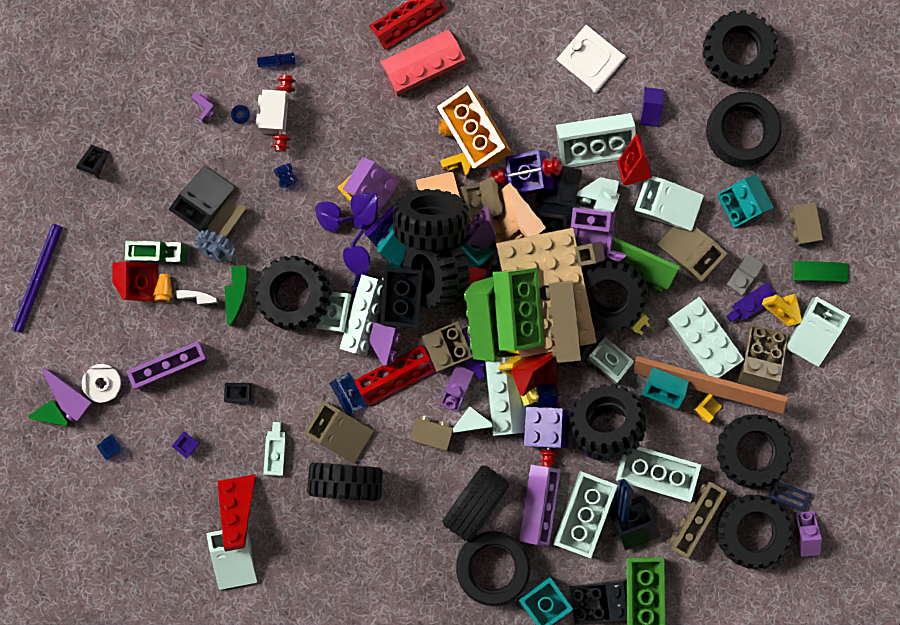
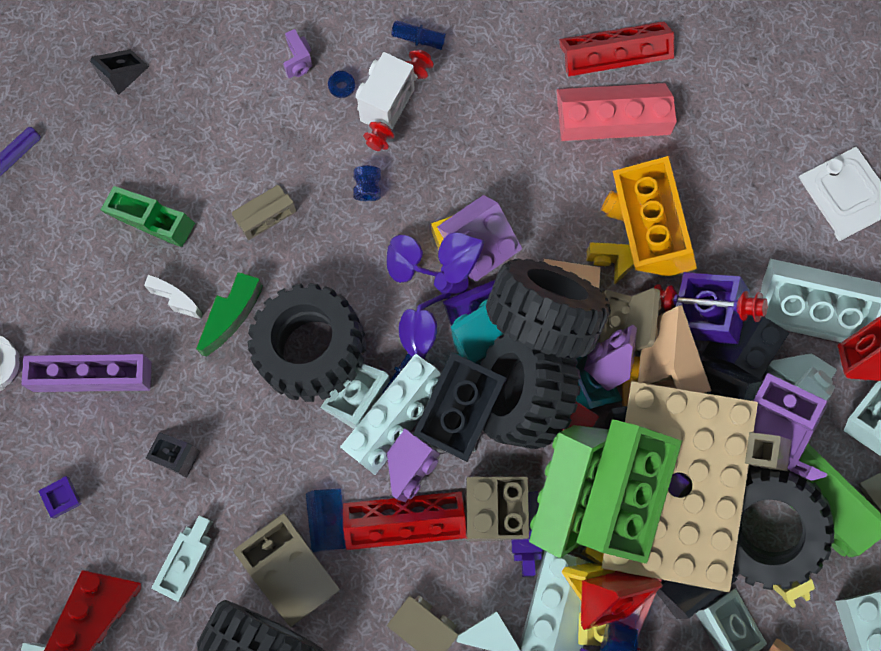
camera: 25 degrees right, 10 degrees down
red slope [112,261,158,302] -> none
light orange cone [153,274,172,303] -> none
black slope [168,166,235,232] -> none
sand blue gear [194,230,236,263] -> none
medium lavender slope [440,365,474,412] -> none
dark tan brick [546,280,581,363] -> none

